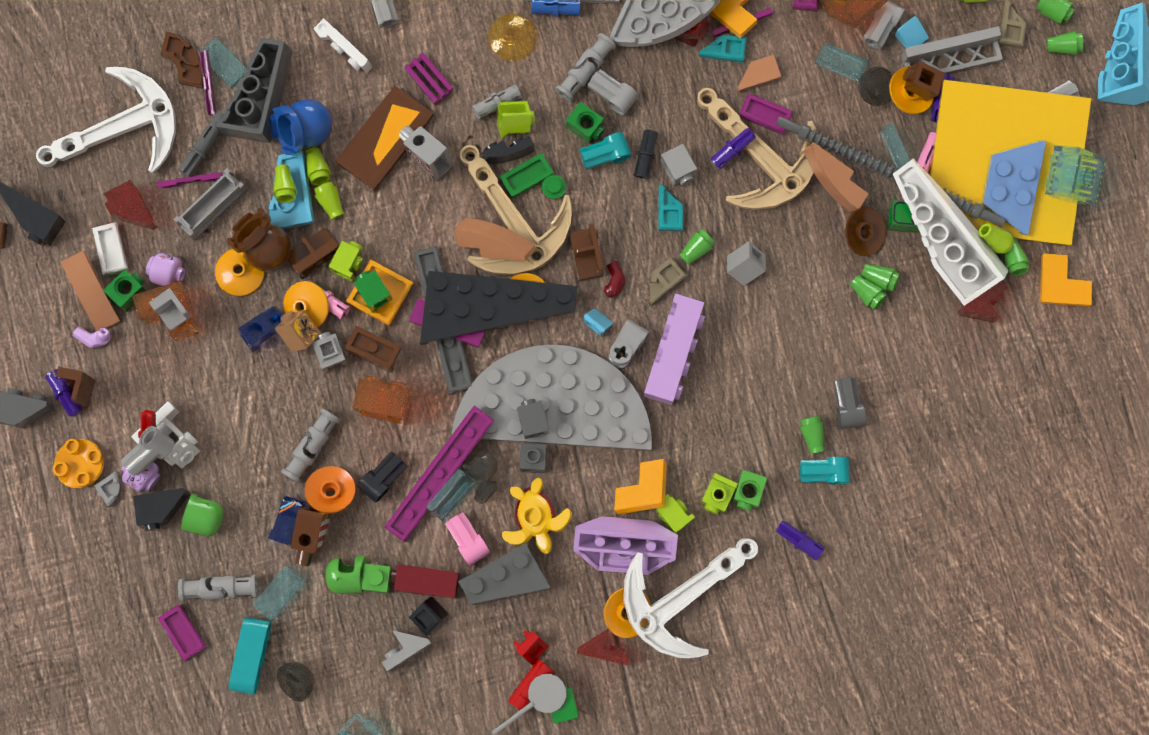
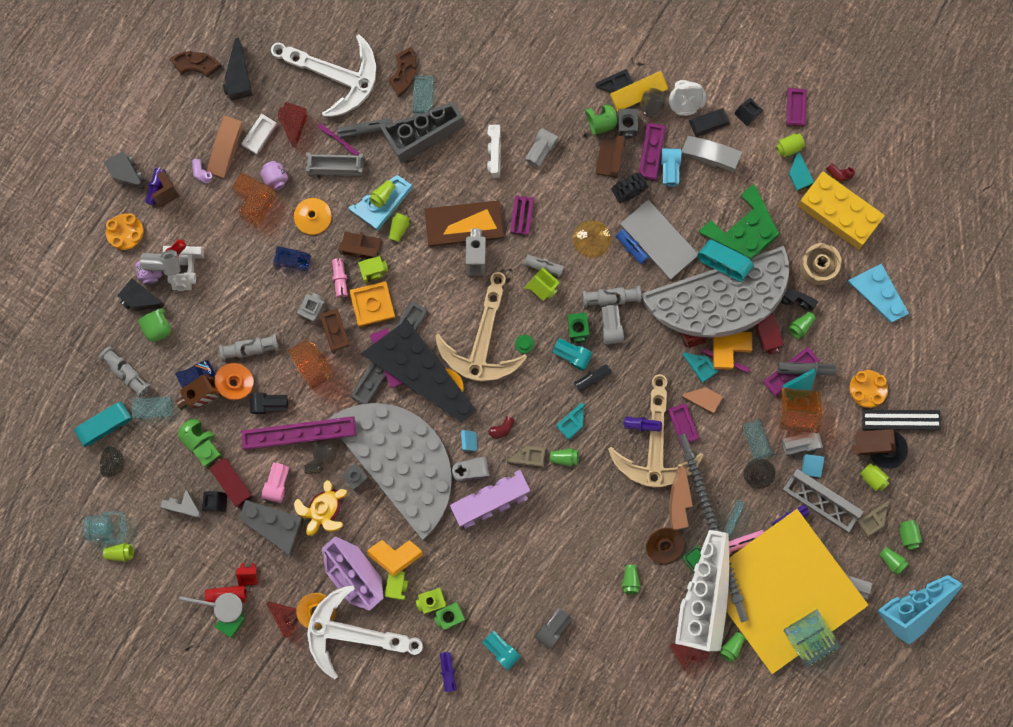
camera: 50 degrees right, 0 degrees up
light grey tile [94,472,121,507] -> none
green brick [103,269,147,312] -> none
light grey panel [149,288,192,331] -> none
magenta tile [157,604,207,661] -> none
magenta piece [199,50,216,115] -> none
reddish brown tile [227,208,291,271] -> none
blue tile [269,99,333,155] -> none
medium nougat brick [275,310,321,352] -> none
light orange dish [283,281,329,328] -> none
lime cone [305,147,331,186] -> none
green brick [354,270,393,313] -> none
clear light blue tile [426,469,475,522] -> none
nougat slope [454,218,536,261] -> none
black slope [482,136,535,164] -> none
green tile [499,152,554,199] -> none
dark grey brick [517,399,549,440] -> none
reddish brown panel [569,223,604,281] -> none
light grey brick [660,144,697,186] -> none
light grey panel [727,241,766,285] -> none
bright green cone [799,416,825,454] -> none
bright green cone [861,263,900,292] -> none
light orange dish [889,66,934,114] -> none
reddish brown brick [903,61,945,101] -> none
lime cone [979,223,1014,254] -> none
medium blue wing [982,140,1046,235] -> none
light orange tile [1040,254,1092,307] -> none

